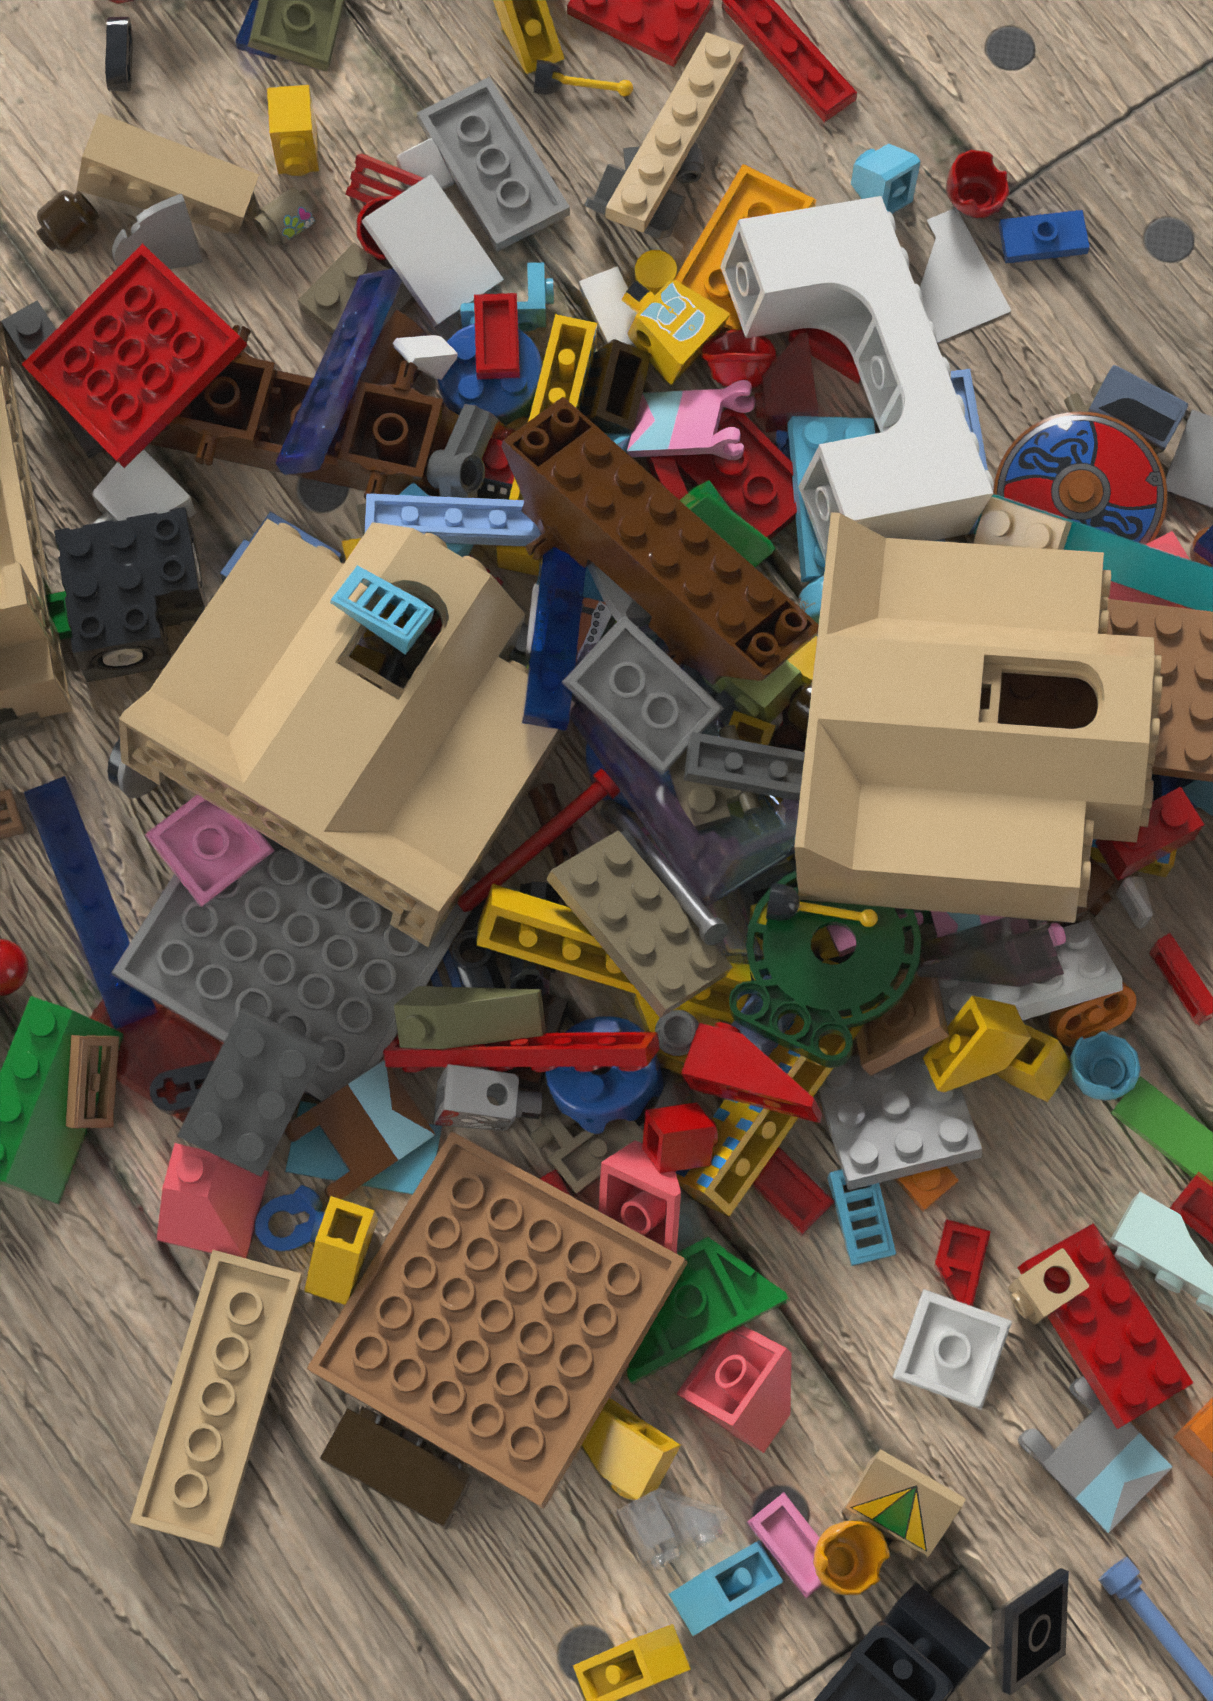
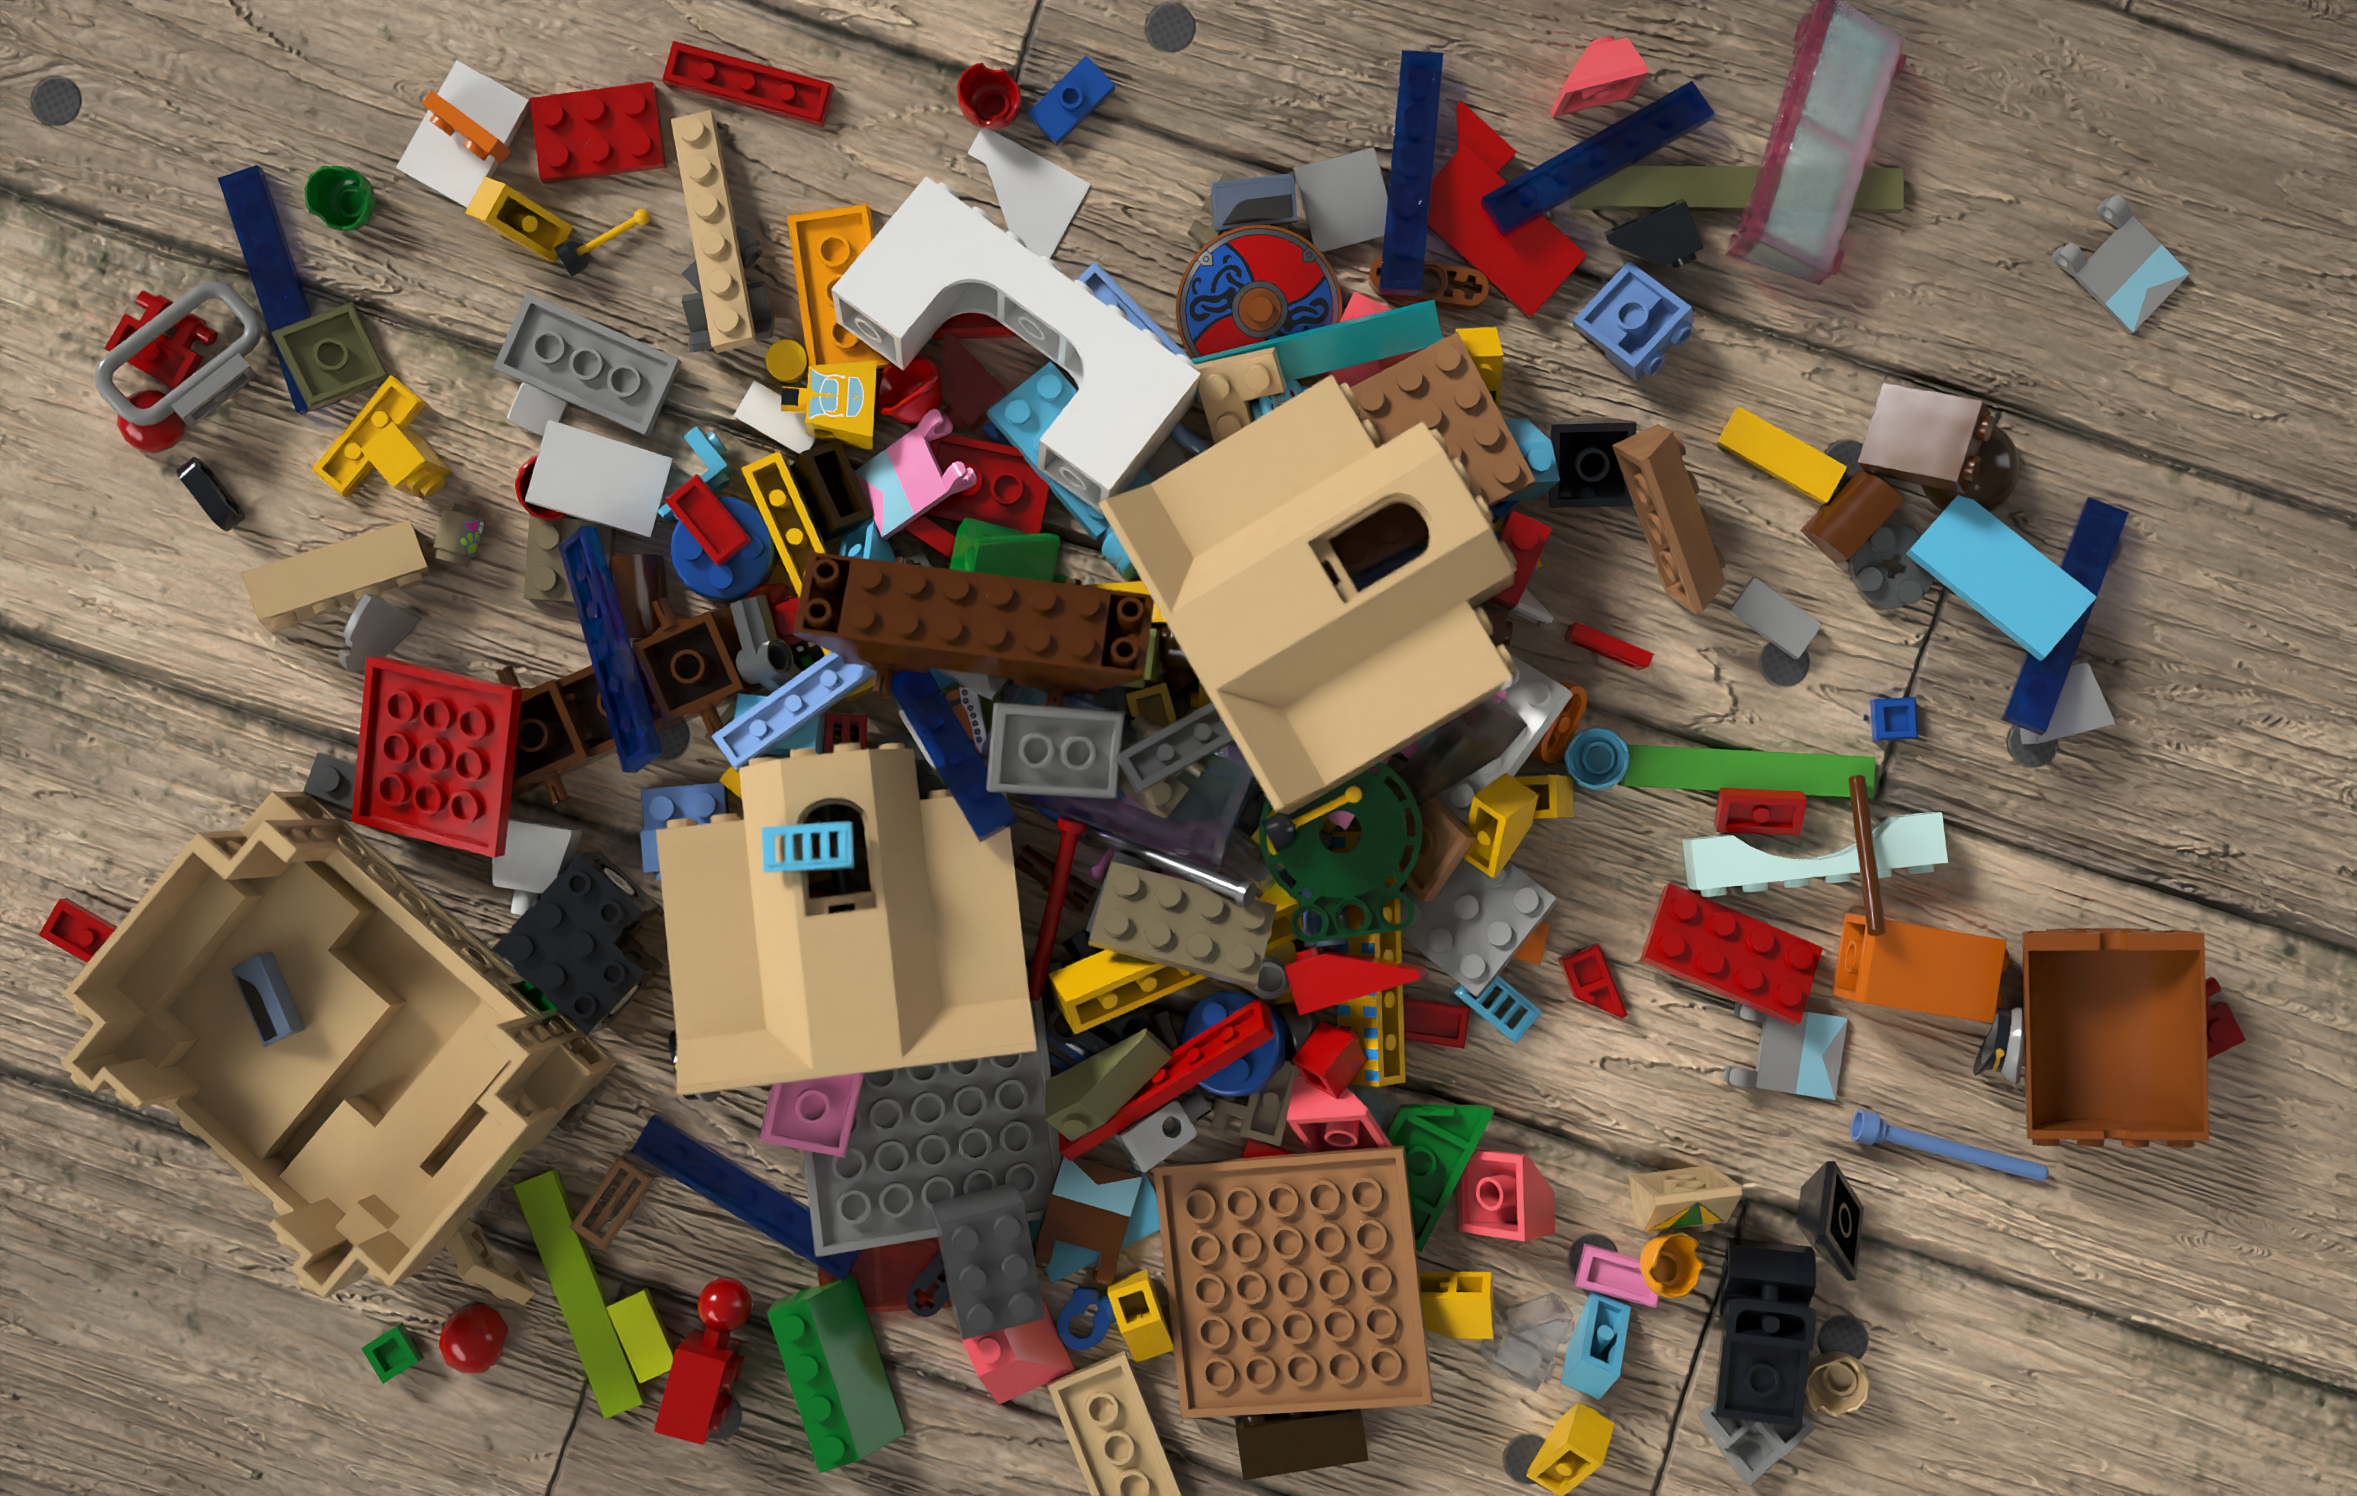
camera: 35 degrees left, 15 degrees up
dark brown head [36,190,100,254] -> none
medium nougat tile [66,1035,119,1128] -> none
red tile [345,153,424,203] -> none
white slope [393,335,458,380] -> none
medium azure slope [851,144,921,213] -> none
white tile [893,1289,1012,1410] -> none
tan bracket [1008,1248,1089,1326] -> none
none -> yellow tile [311,375,427,498]

